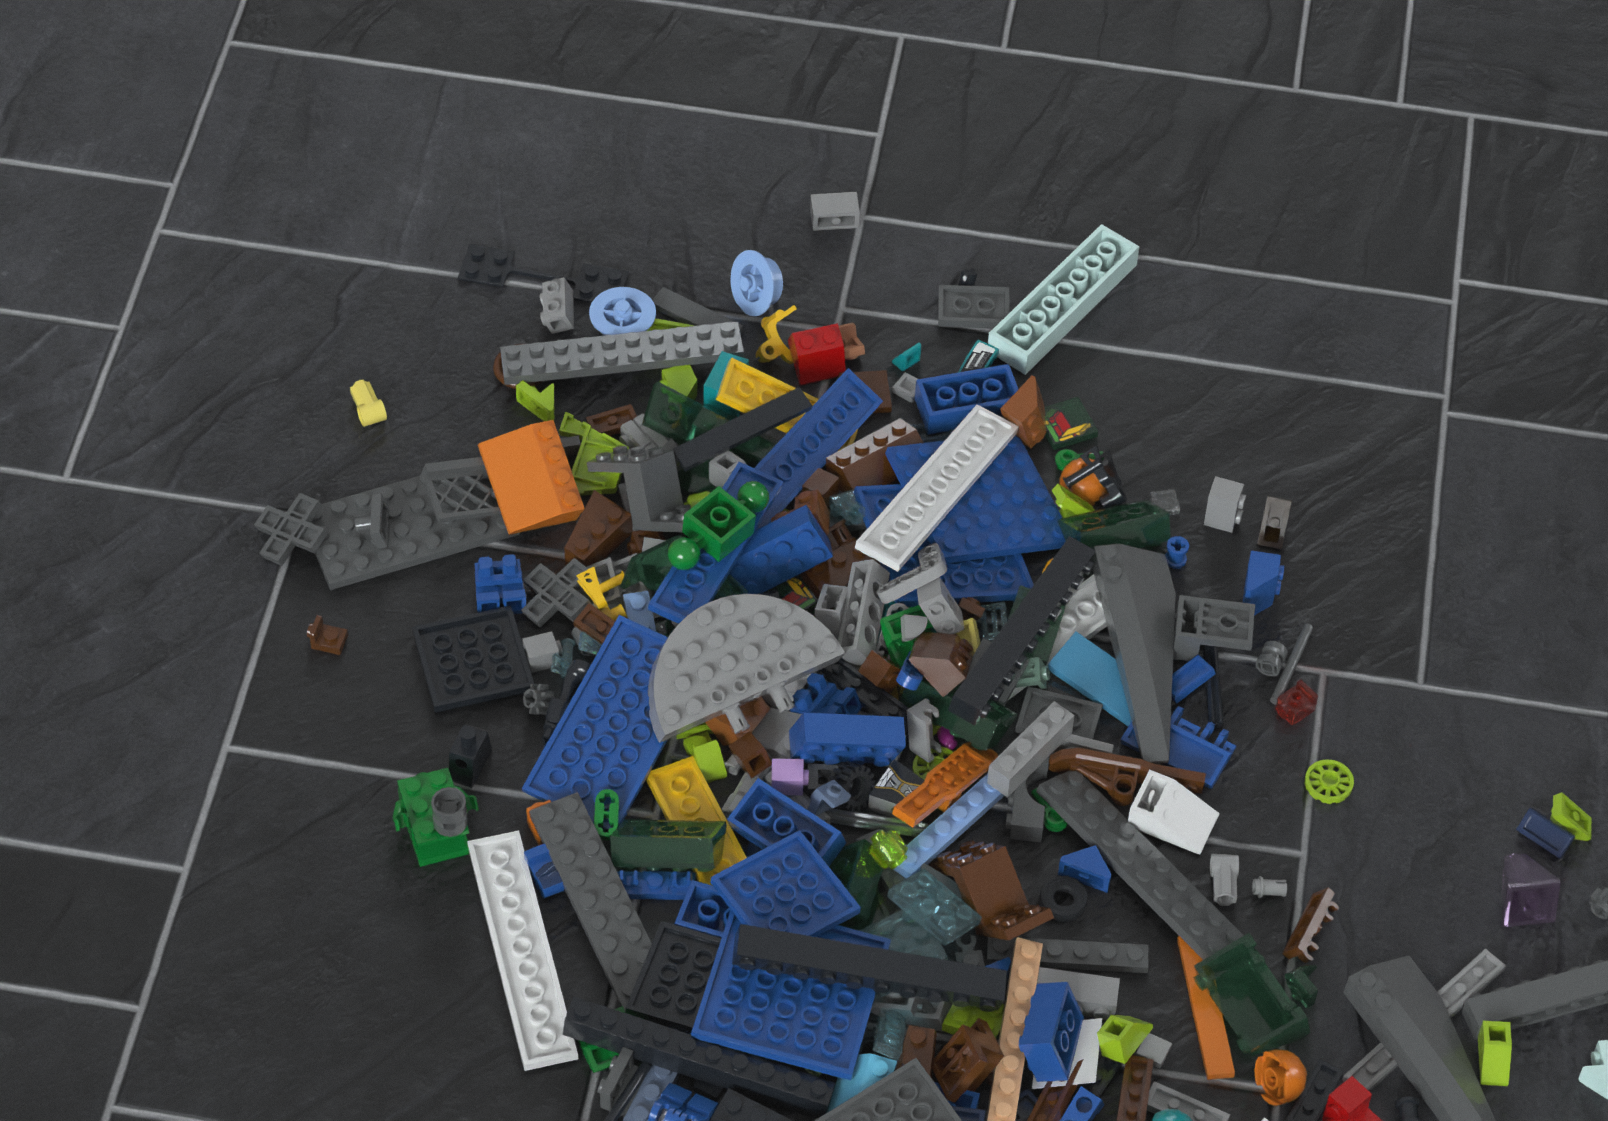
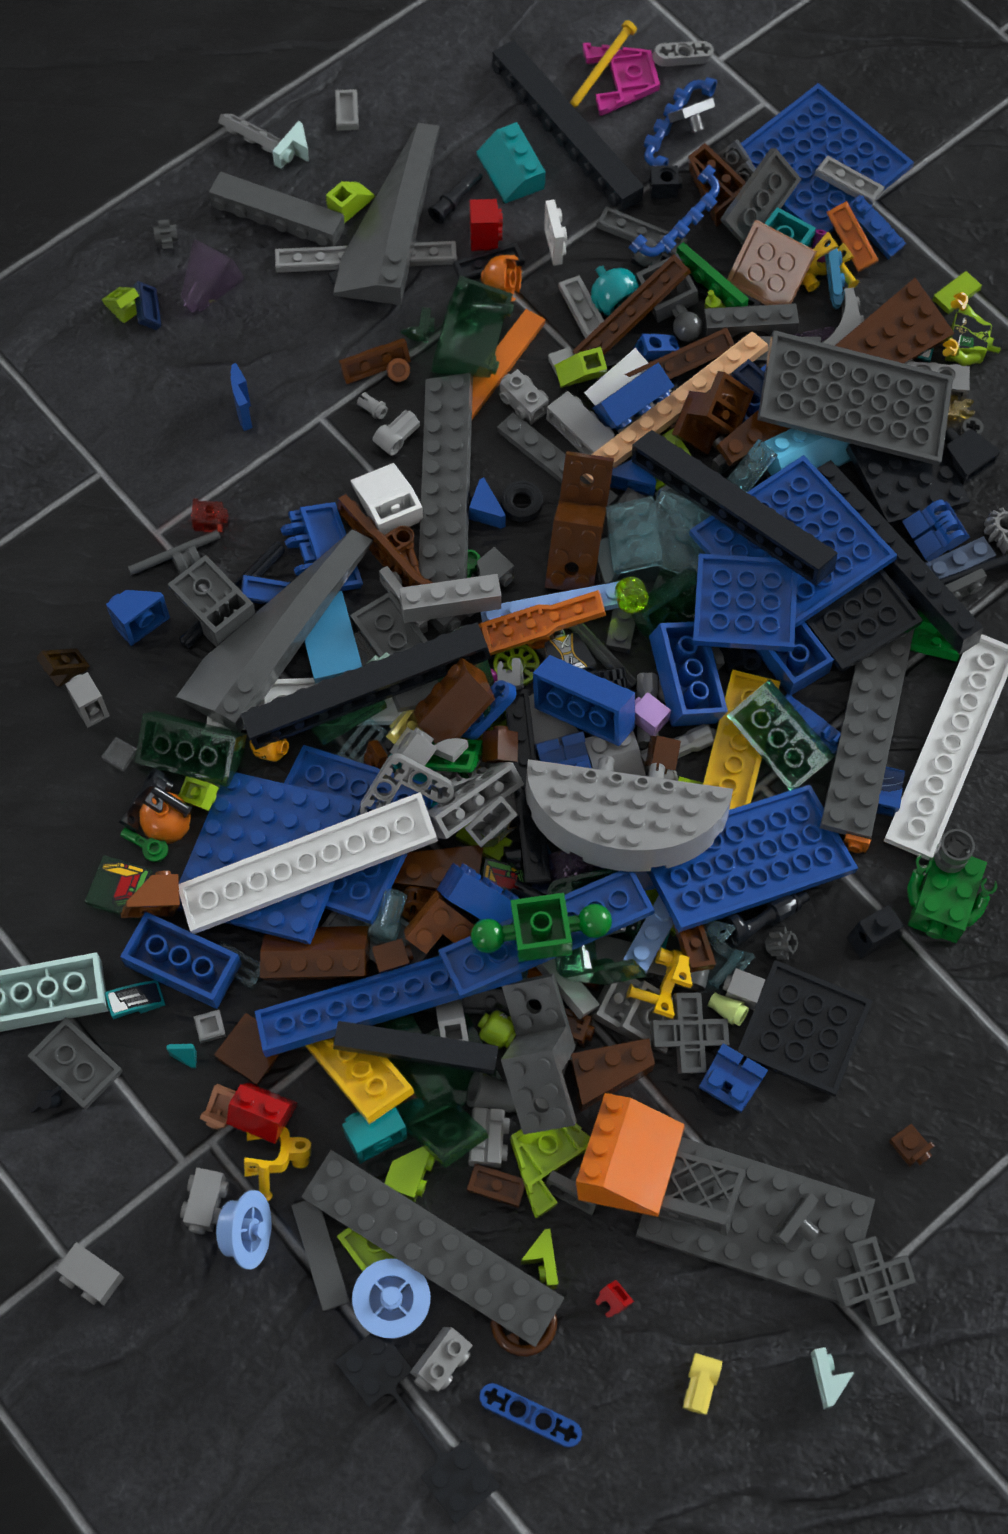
camera: 140 degrees left, 15 degrees up
green beam [594,789,620,841] -> none
sand blue bracket [807,780,851,816] -> none
blue bush [1165,536,1189,569] -> none
lime wheel [1305,759,1354,804] -> none
none -> light grey brick [180,1168,229,1234]
none -> blue slope [231,363,252,431]
none -> dark orange tile [386,358,410,382]
none -> blue beam [479,1383,582,1448]
none -> light grey brick [499,369,549,425]
none -> red tile [596,1280,634,1317]
none -> yellowish green cone [708,992,749,1026]
none -> light aqua slope [811,1347,854,1410]

